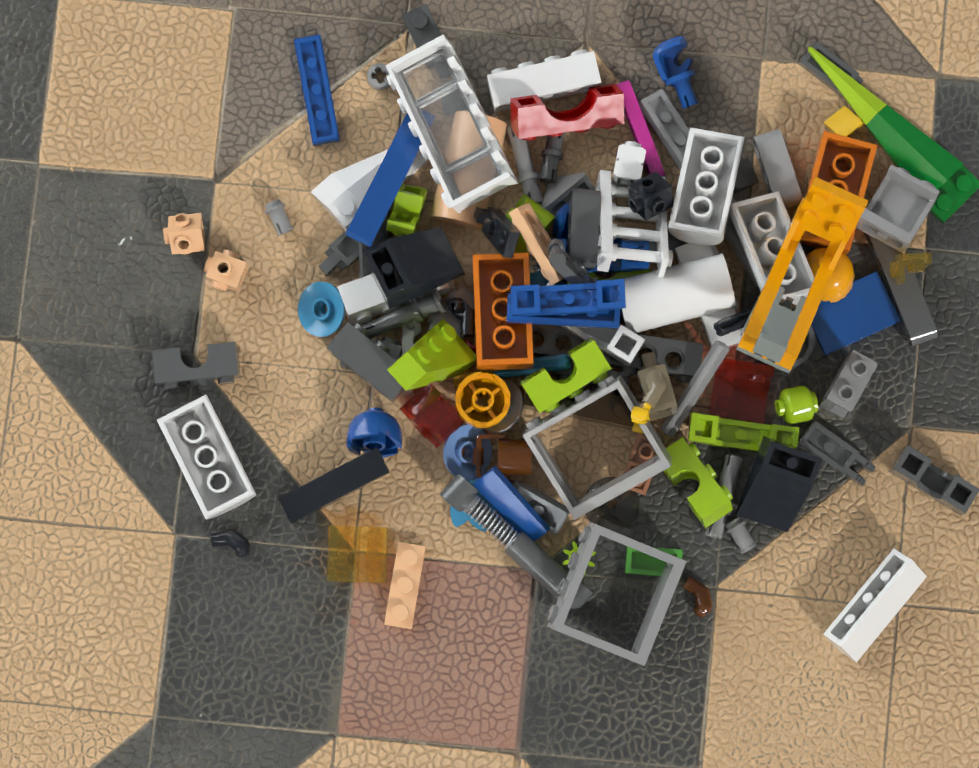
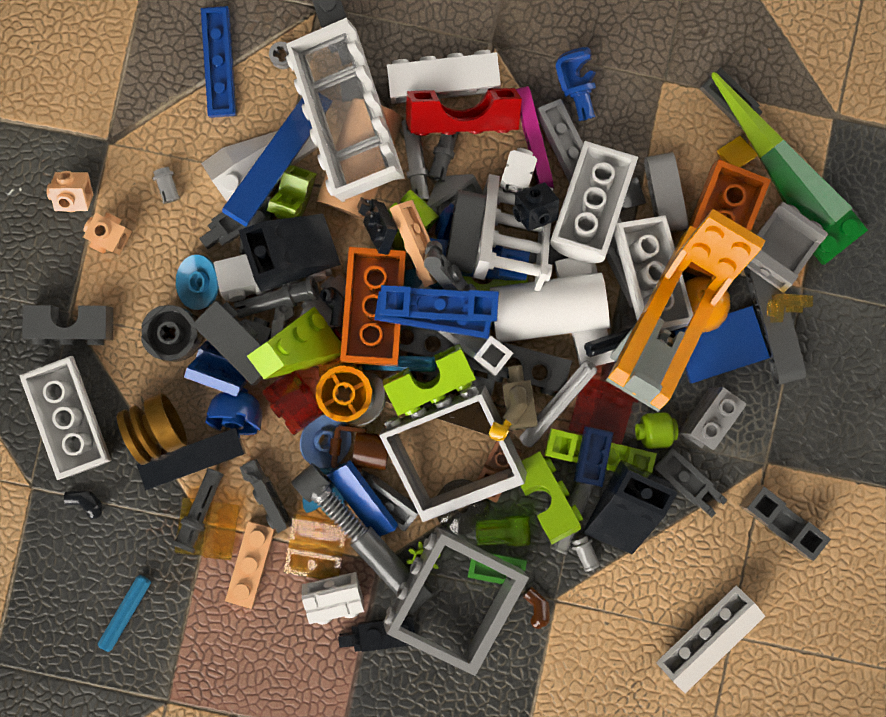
camera: 10 degrees right, 5 degrees up
none -> dark azure axle [98,575,151,652]
none -> pearl gold wheel [117,392,188,465]
none -> dark grey brick [141,305,204,362]
none -> dark grey pin [171,468,224,553]
none -> blue slope [184,340,247,397]
none -> dark grey hinge [240,459,293,533]
none -> clear yellow slope [284,514,347,580]
none -> white brick [302,572,364,624]
none -> black hinge [338,615,415,652]
none -> clear neon green piece [475,516,531,546]
none -> dark blue plate [574,426,614,487]

